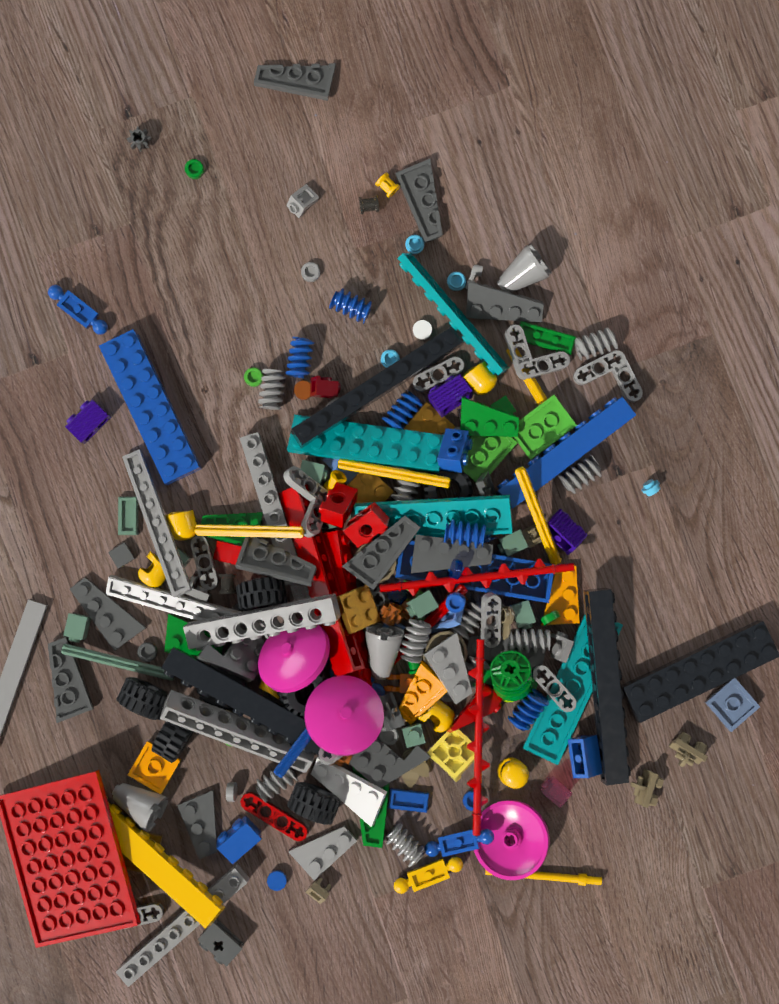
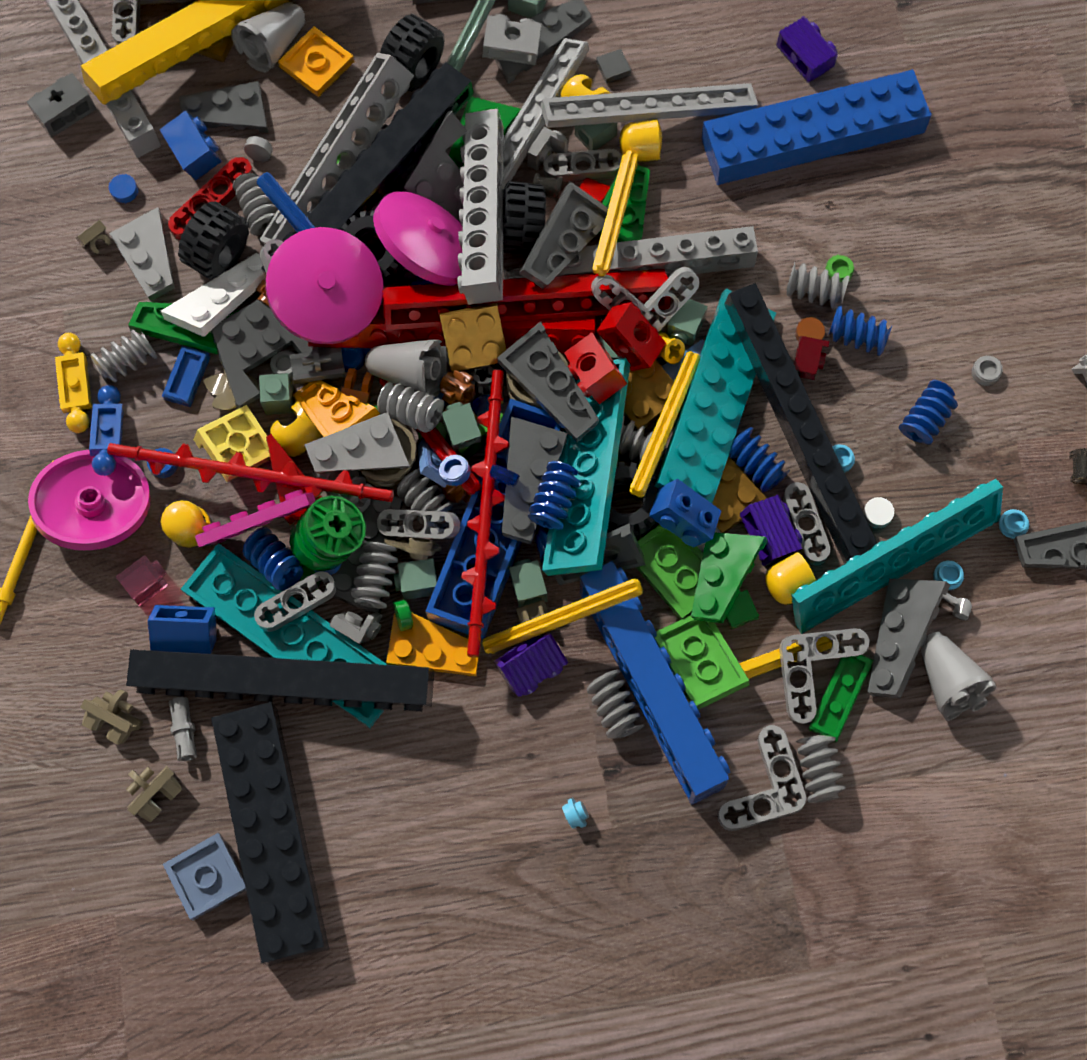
camera: 100 degrees right, 15 degrees down
blue plate [48,285,108,335] -> none
sand green tile [118,497,139,535] -> none
dark grey tile [137,642,158,662] -> none
black tyre [152,721,194,763] -> none
none -> light grey pin [169,697,198,762]
none -> dark pink wing [195,489,316,547]
none -> light grey brick [483,14,541,65]

